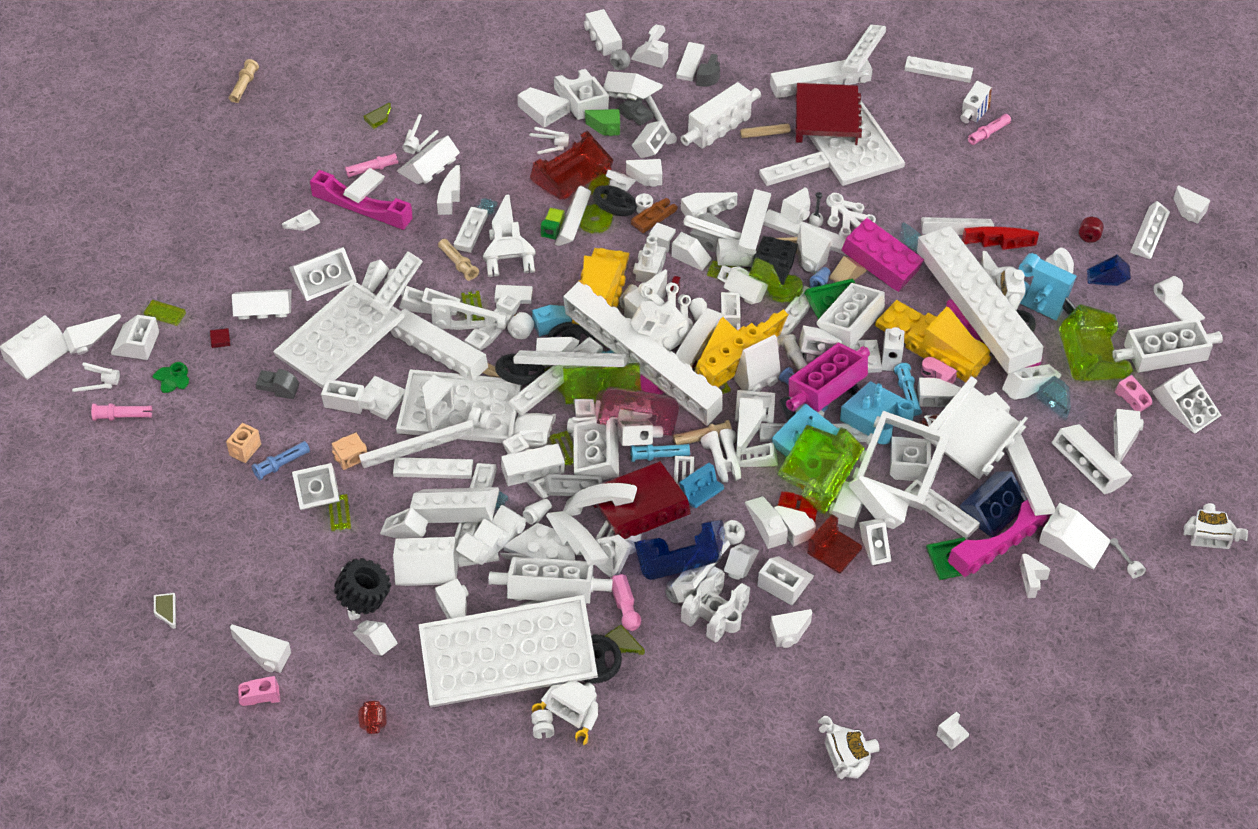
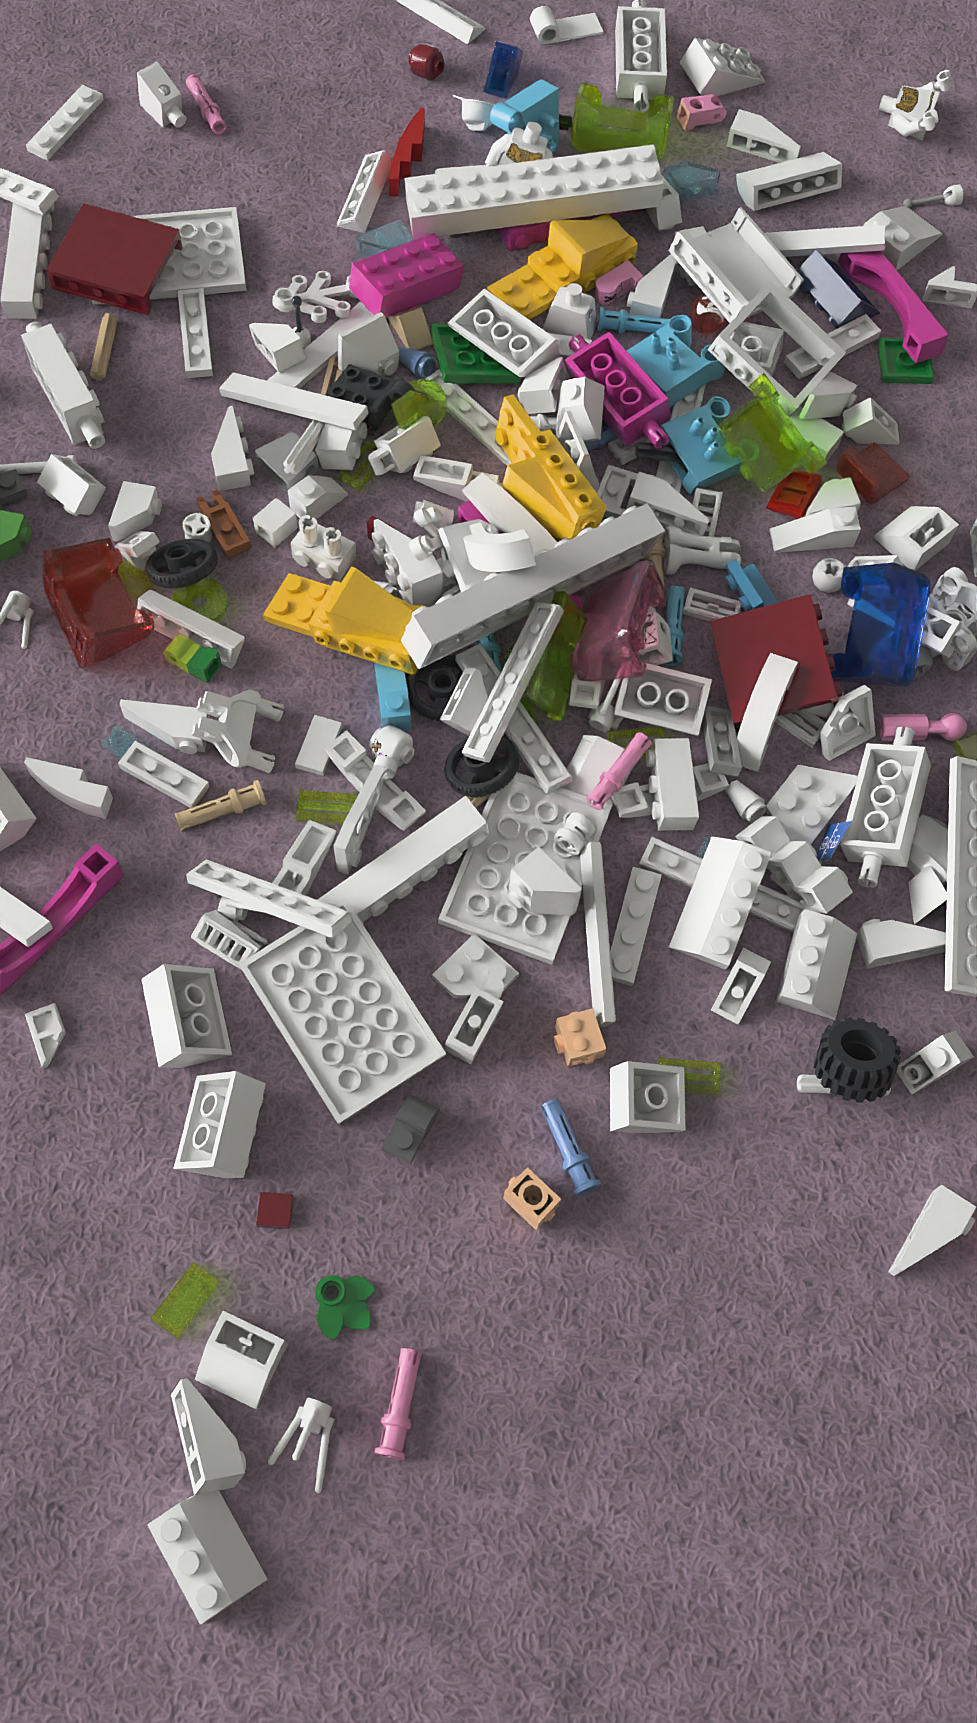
camera: 80 degrees left, 15 degrees up
olive tile [154,593,176,629] -> none
white slope [546,511,608,566] -> none
none -> white slope [555,377,605,442]
none -> bright pink pin [586,732,652,810]

